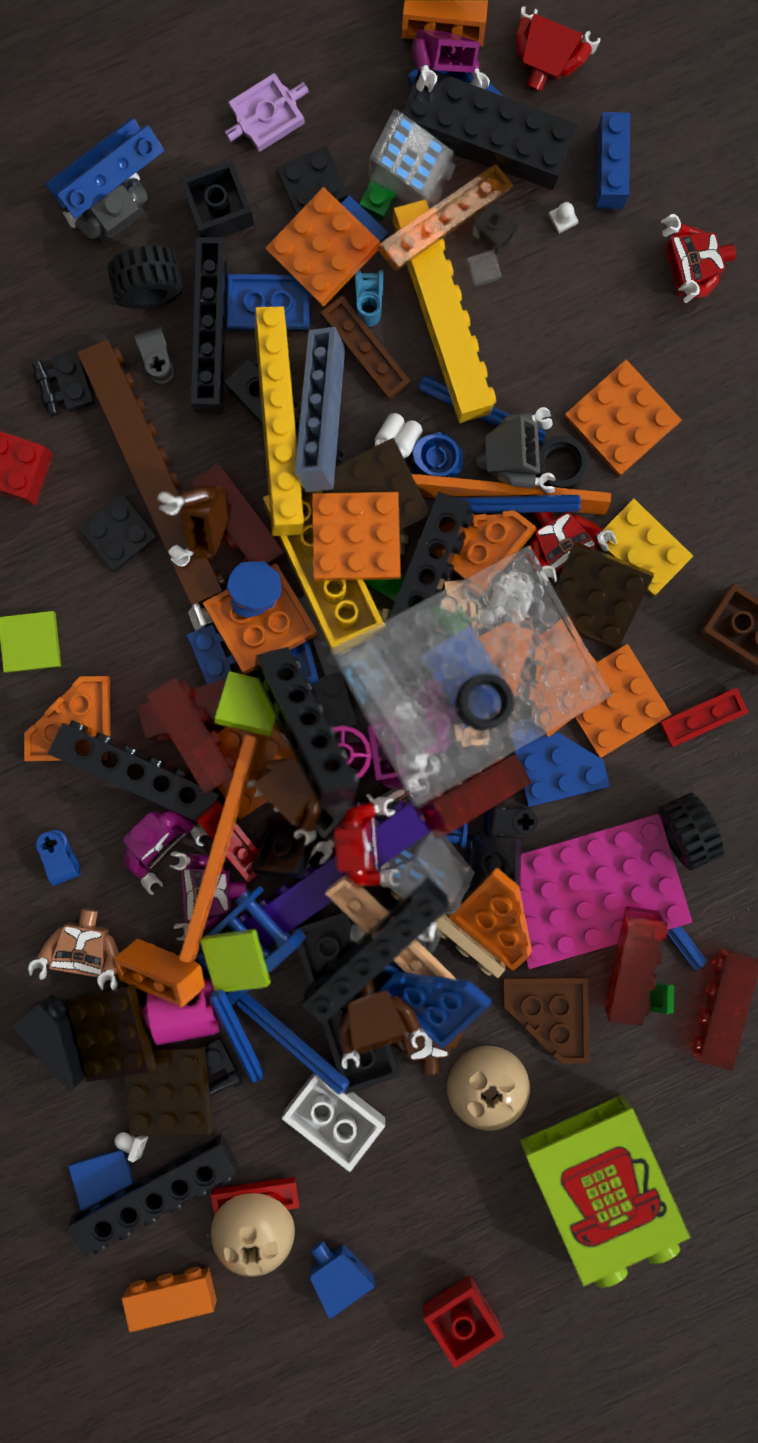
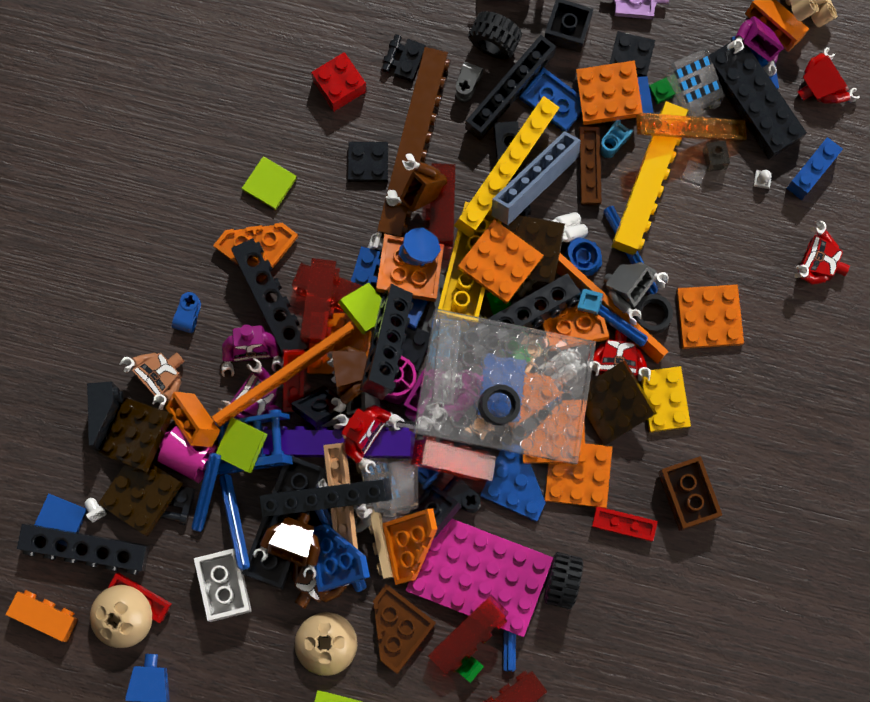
camera: 35 degrees right, 10 degrees down
none -> dark azure plate [577,289,604,315]

